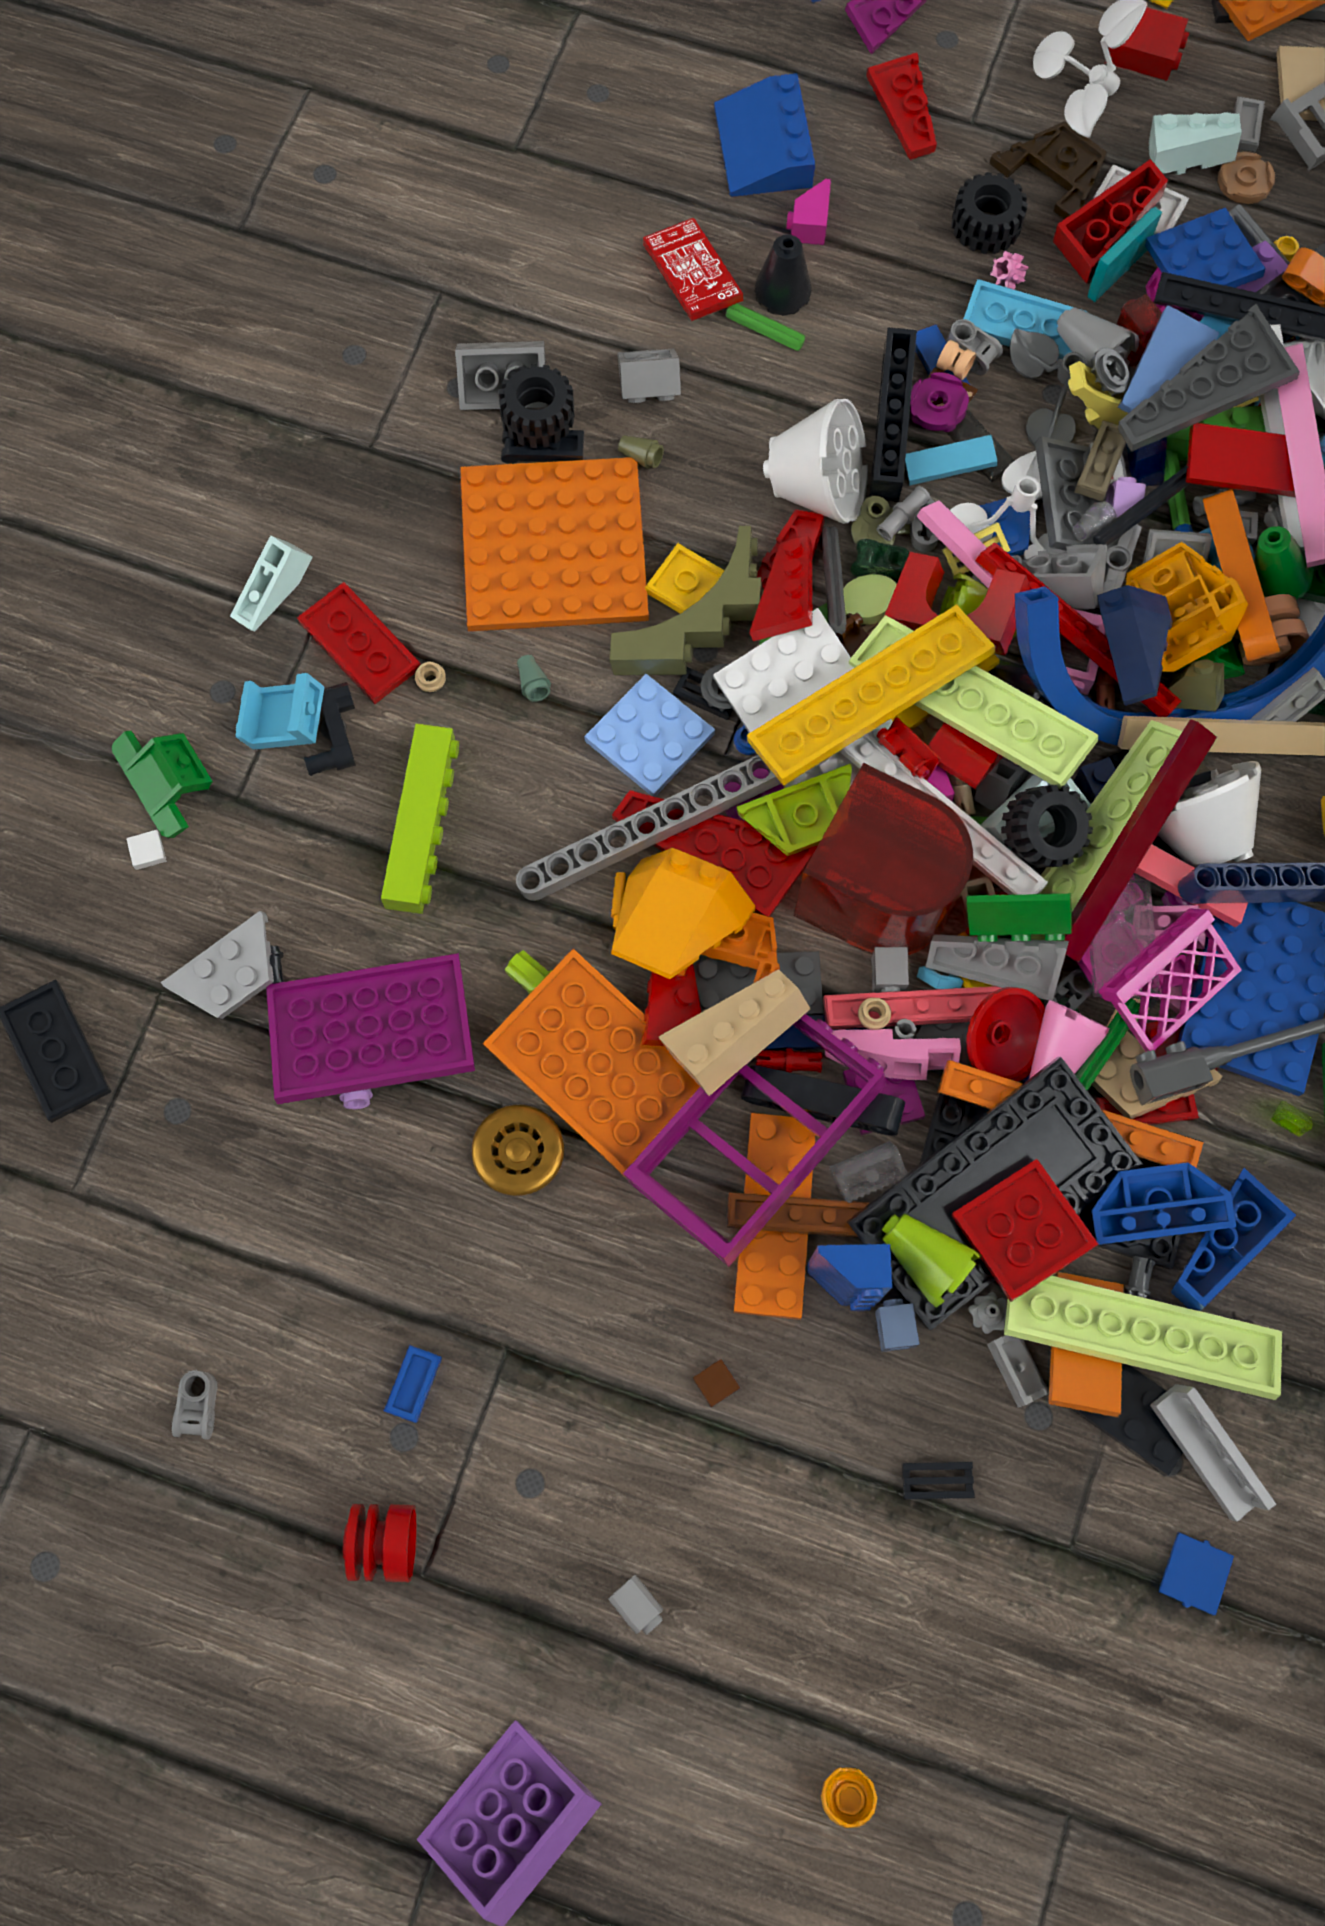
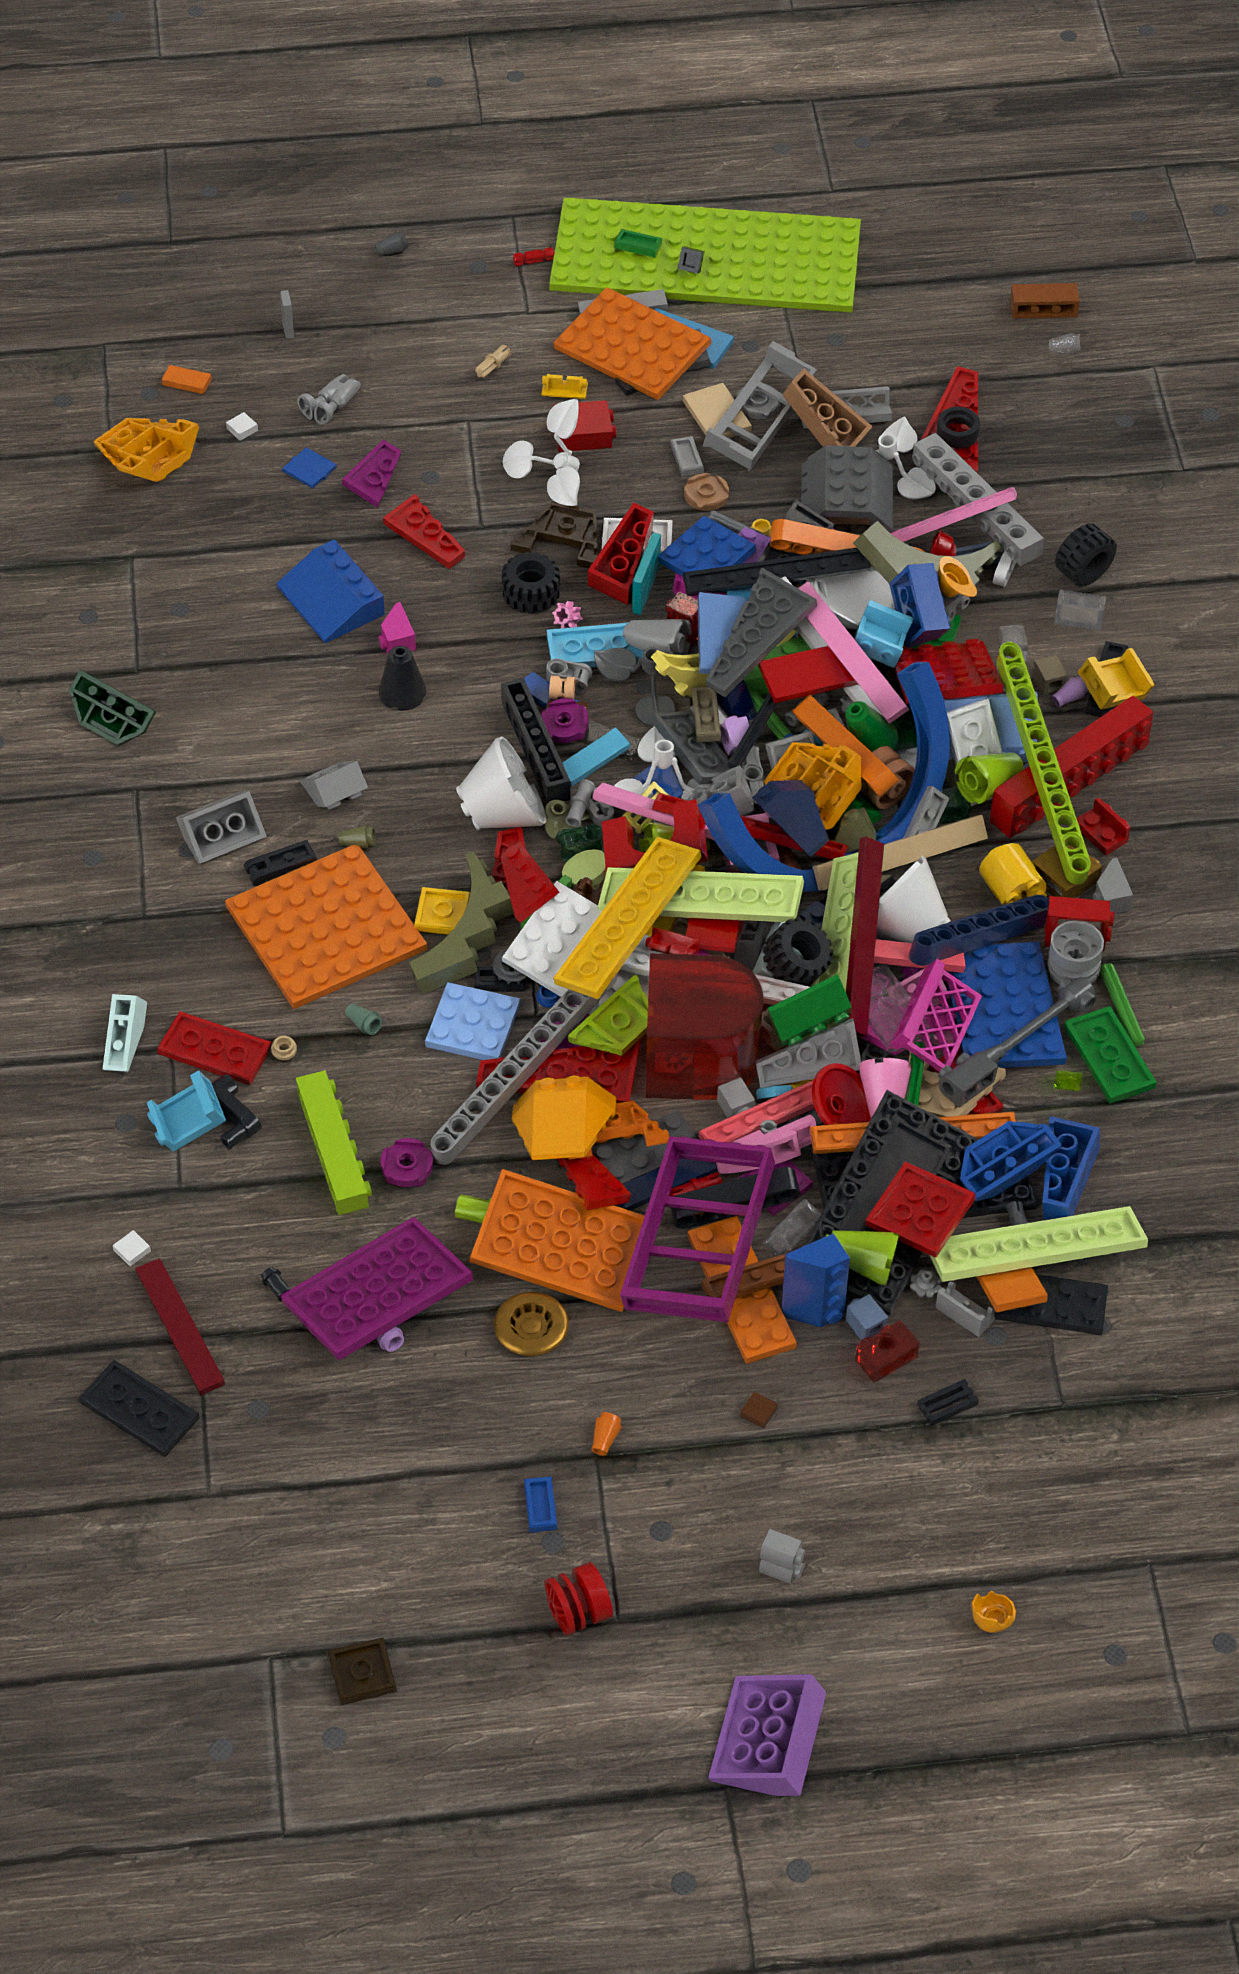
camera: 25 degrees left, 20 degrees down
green plate [112,730,213,838] -> none
light grey wing [161,911,274,1019] -> none
light grey piece [172,1370,218,1440] -> none
black tyre [499,364,575,448] -> none
light orange animal [611,872,627,930] -> none
red tile [643,218,743,321] -> none
tan wedge [659,969,810,1096] -> none
bright green axle [726,303,805,351] -> none
dark grey axle [821,526,847,634] -> none
tan plate [858,998,891,1030] -> none
clear cone [1072,501,1116,541] -> none
dark grey gear [1090,348,1130,396] -> none
light aqua wedge [1148,112,1242,175] -> none
light grey fence [1150,1384,1276,1522] -> none
blue piece [1158,1533,1234,1616] -> none
none -> dark green wedge [68,670,156,746]
none -> dark red tile [135,1258,225,1396]
none -> dark brown tile [328,1637,397,1705]
none -> magenta plate [380,1138,433,1187]
none -> orange cone [591,1412,622,1456]
none -> clear red brick [855,1320,920,1383]

